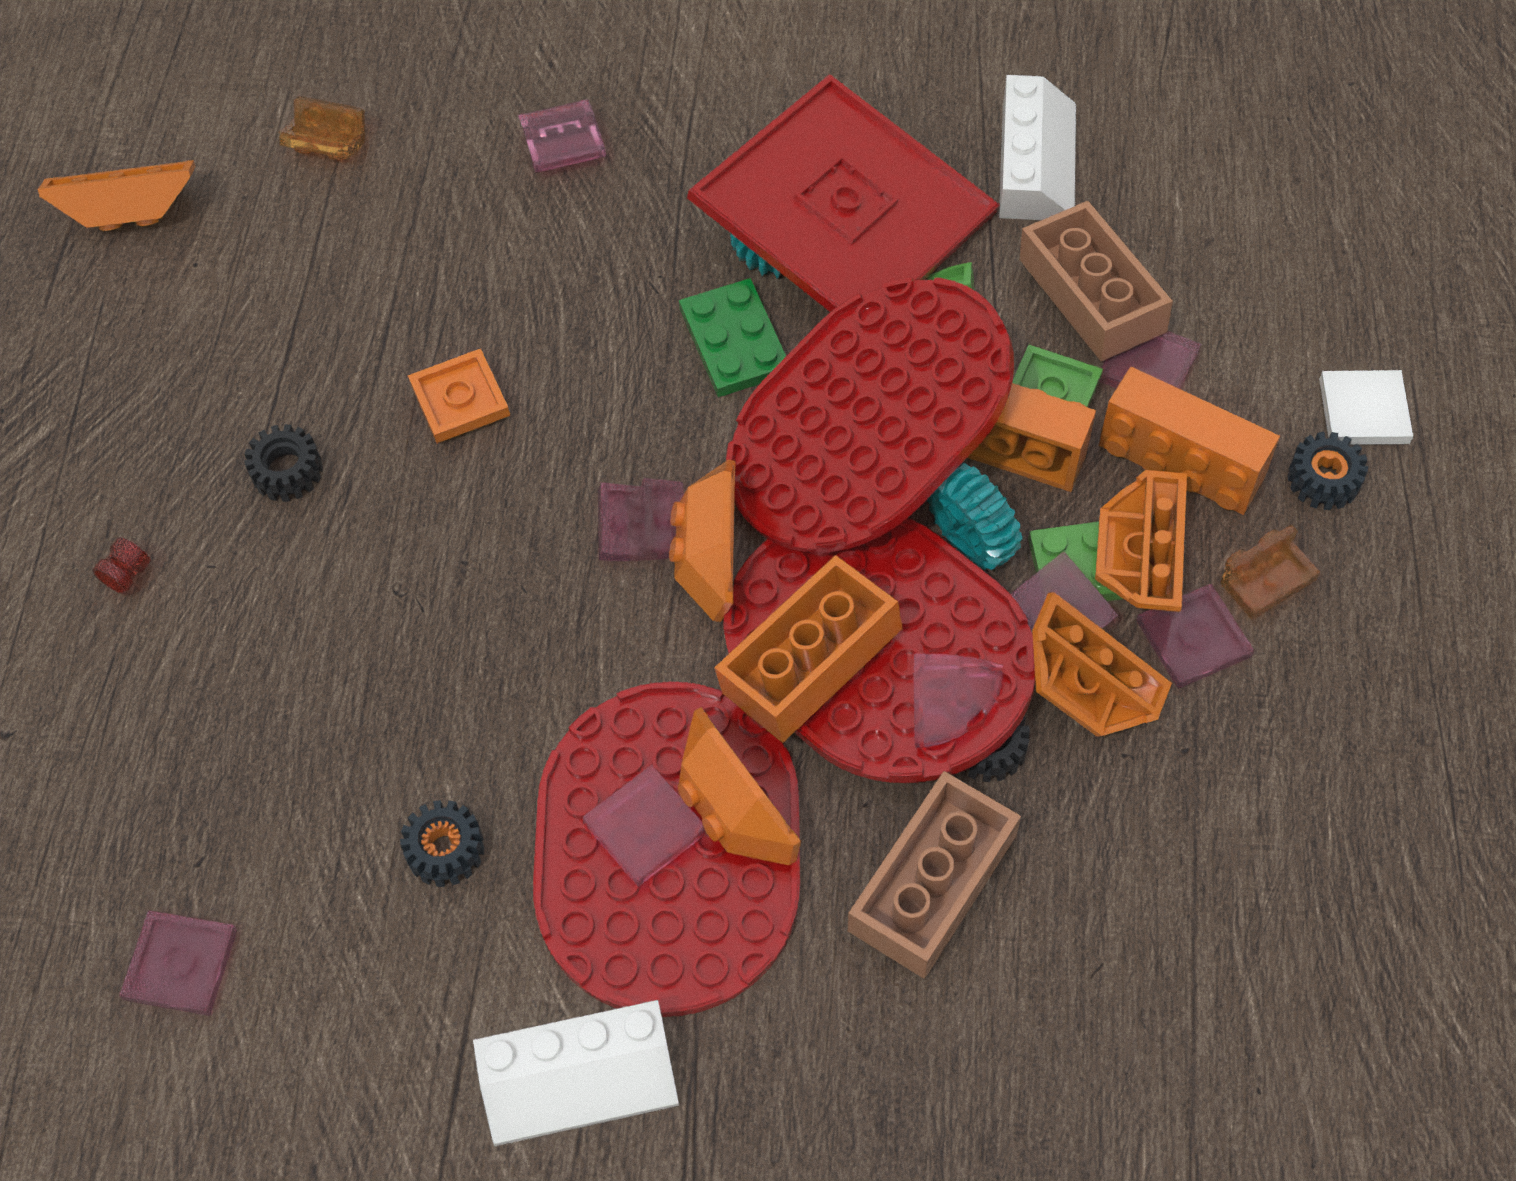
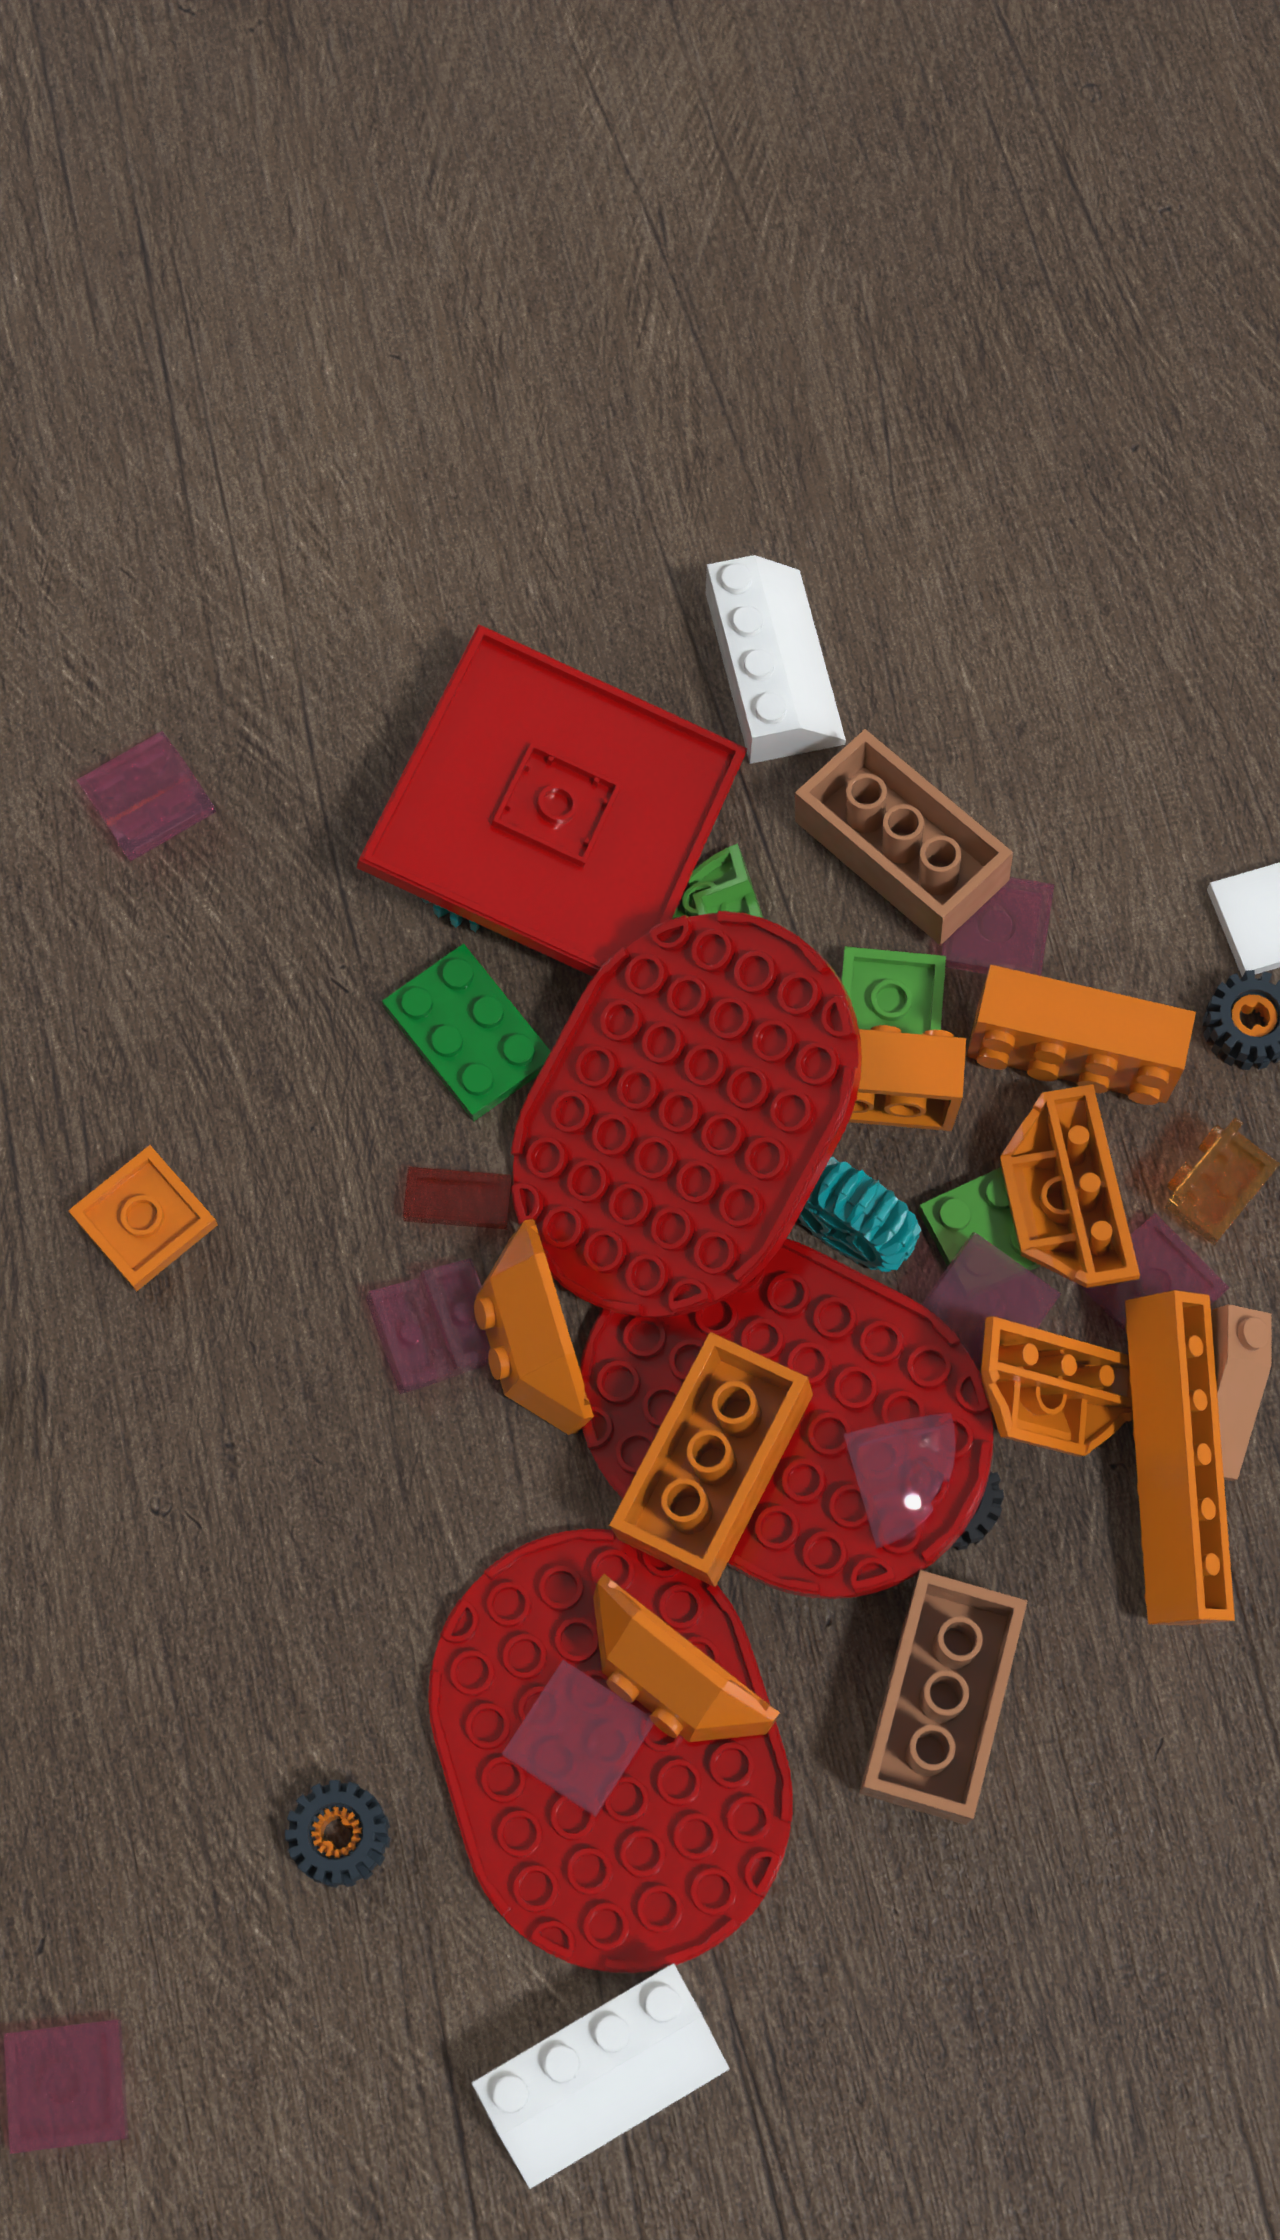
camera: 20 degrees left, 10 degrees up
none -> clear red tile [403,1167,512,1230]
none -> orange brick [1125,1290,1235,1626]
none -> nougat slope [1211,1304,1272,1481]

